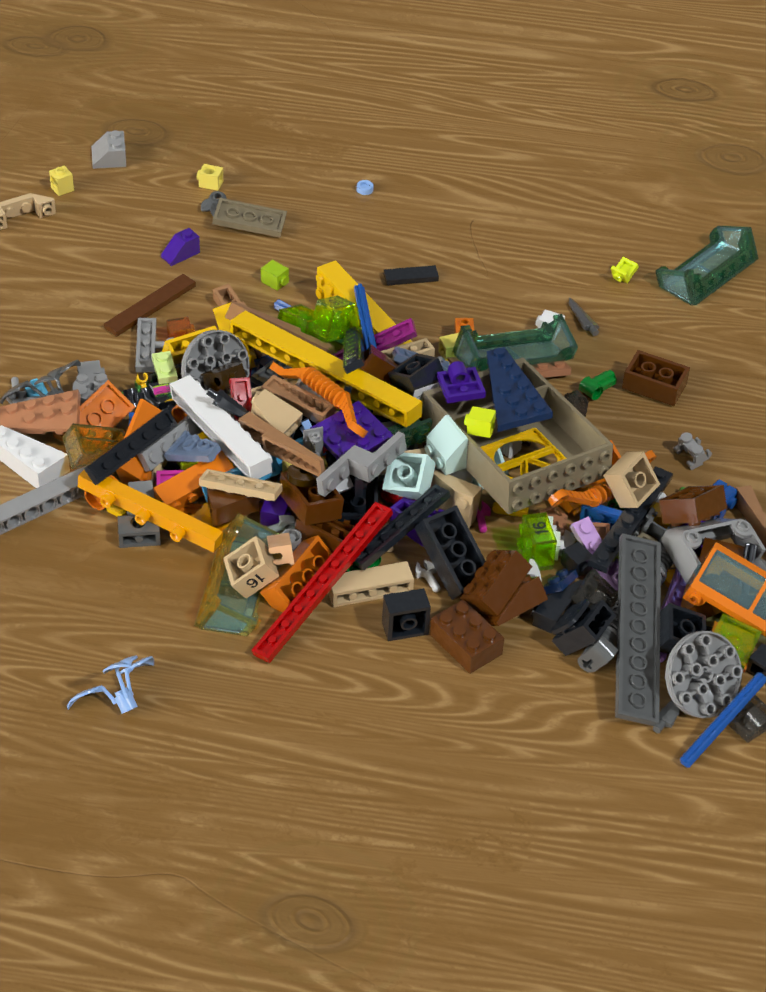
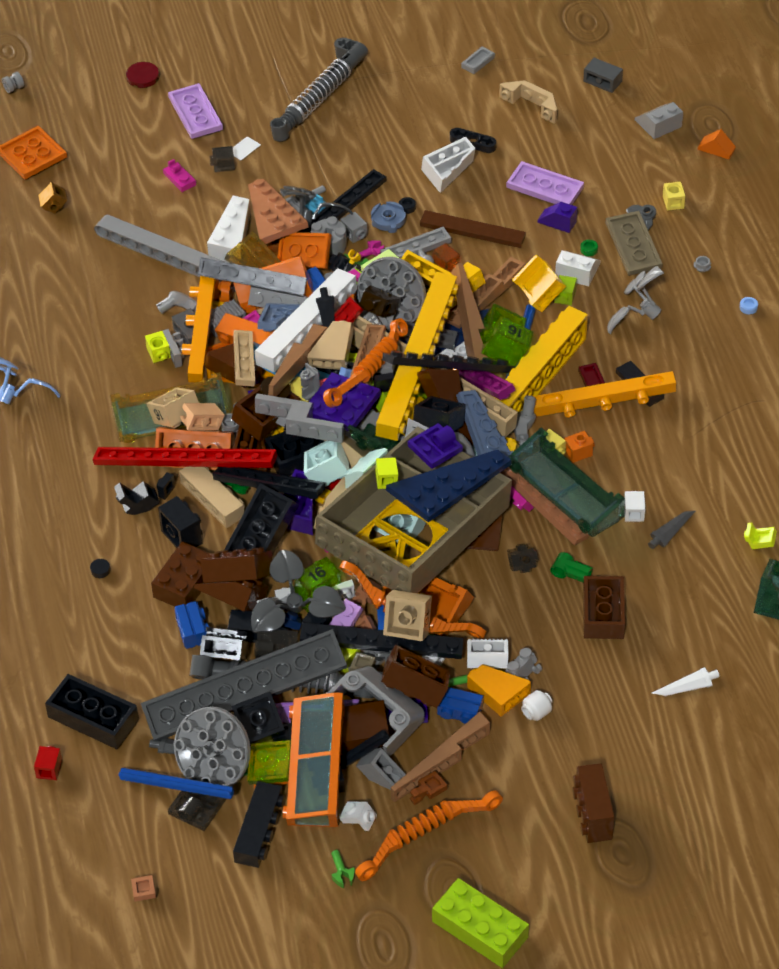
camera: 70 degrees right, 5 degrees up
light yellow brick [49,166,74,196] -> none
blue axle [354,283,377,350] -> none
none -> red brick [34,746,62,781]
none -> black brick [45,674,139,749]
none -> black tile [90,559,110,578]
none -> black brick [114,481,160,515]
none -> neon yellow brick [145,331,171,363]
none -> light grey arm [156,291,197,314]
none -> black plate [156,472,175,500]
none -> light grey plate [163,329,184,368]
none -> blue brick [174,601,209,649]
none -> dark grey plant [251,550,346,633]
none -> black tile [305,169,387,233]
none -> dark pink bar [353,241,384,259]
none -> sand blue plate [371,201,406,233]
none -> black tile [399,197,416,214]
none -> white wedge [421,137,475,193]
none -> black beam [450,128,496,153]
none -> white brick [467,639,508,669]
none -> light orange slope [467,664,531,717]
none -> lavender plate [506,161,584,205]
none -> yellow panel [512,255,566,312]
none -> white head [521,690,552,721]
none -> light orange piece [534,371,676,417]
none -> white slope [555,250,601,287]
none -> dark red tile [578,363,605,387]
none -> green tile [580,240,598,257]
none -> dark grey brick [583,58,623,93]
none -> light grey plant [607,266,664,335]
none -> white bar [652,667,720,696]
none -> light grey plate [694,256,711,272]
none -> orange slope [697,129,736,159]

